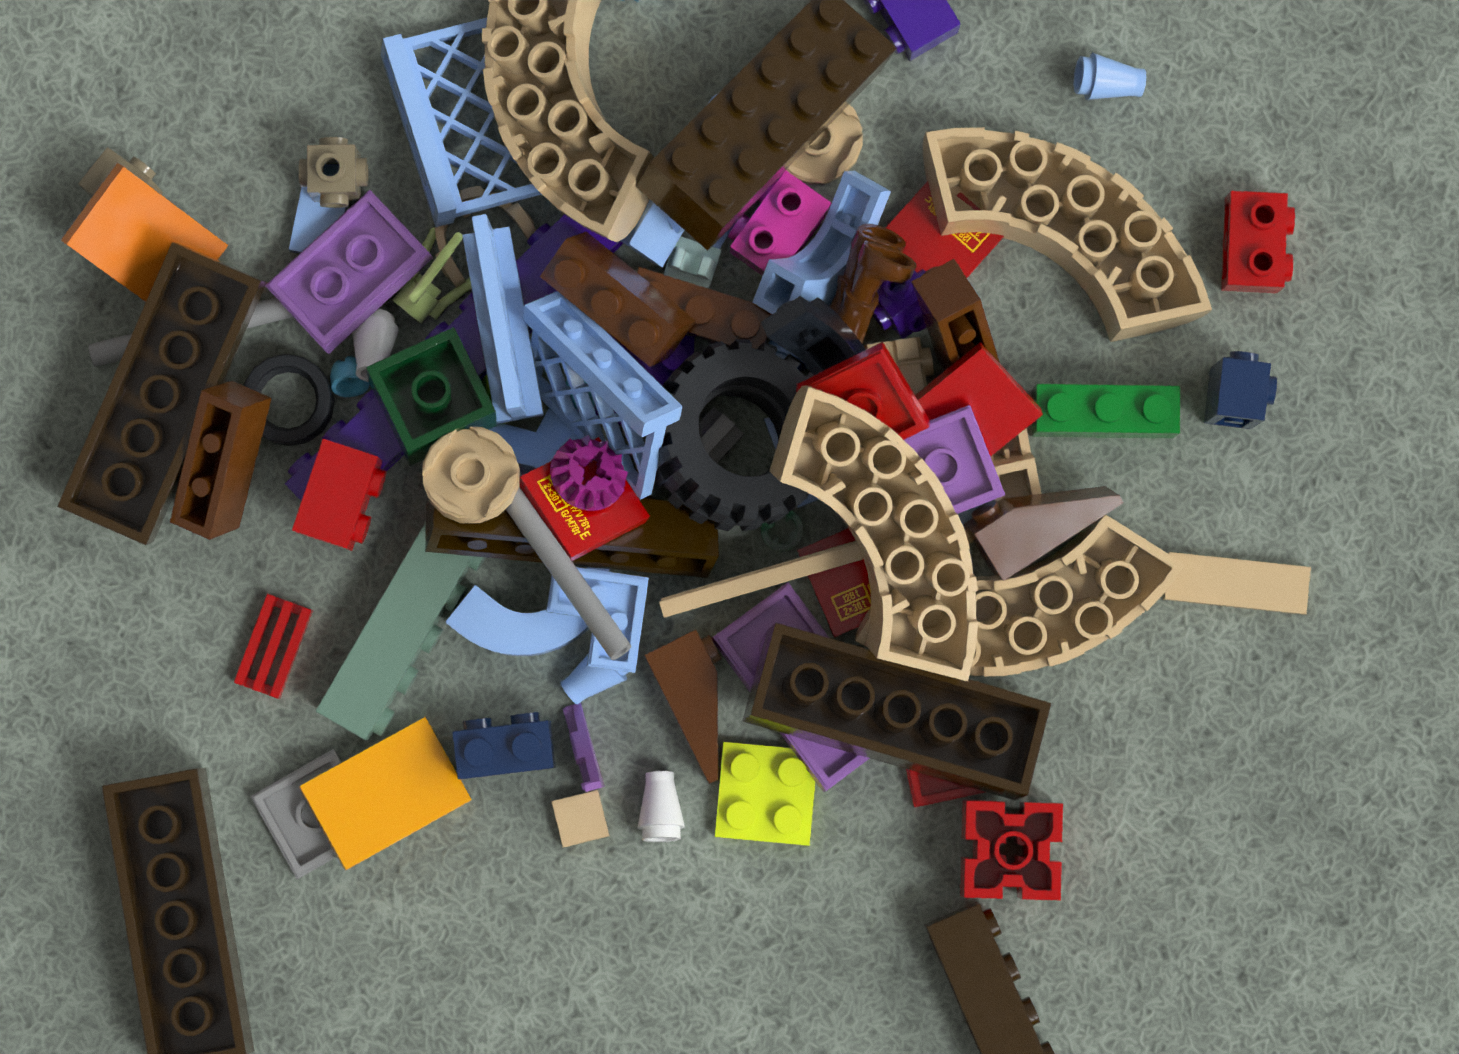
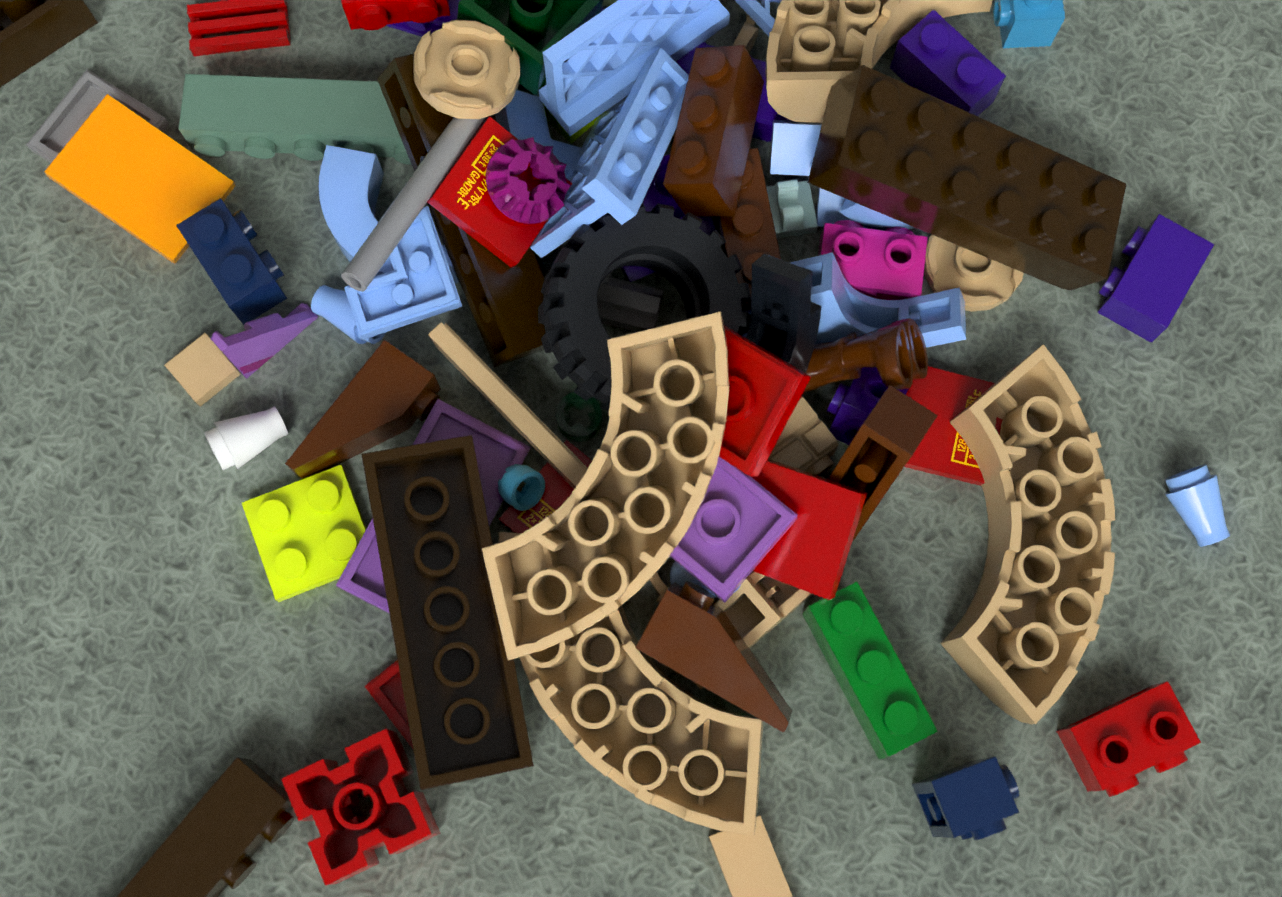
camera: 65 degrees right, 10 degrees down
none -> medium azure hinge [498,464,545,511]
none -> dark purple brick [890,9,1006,116]

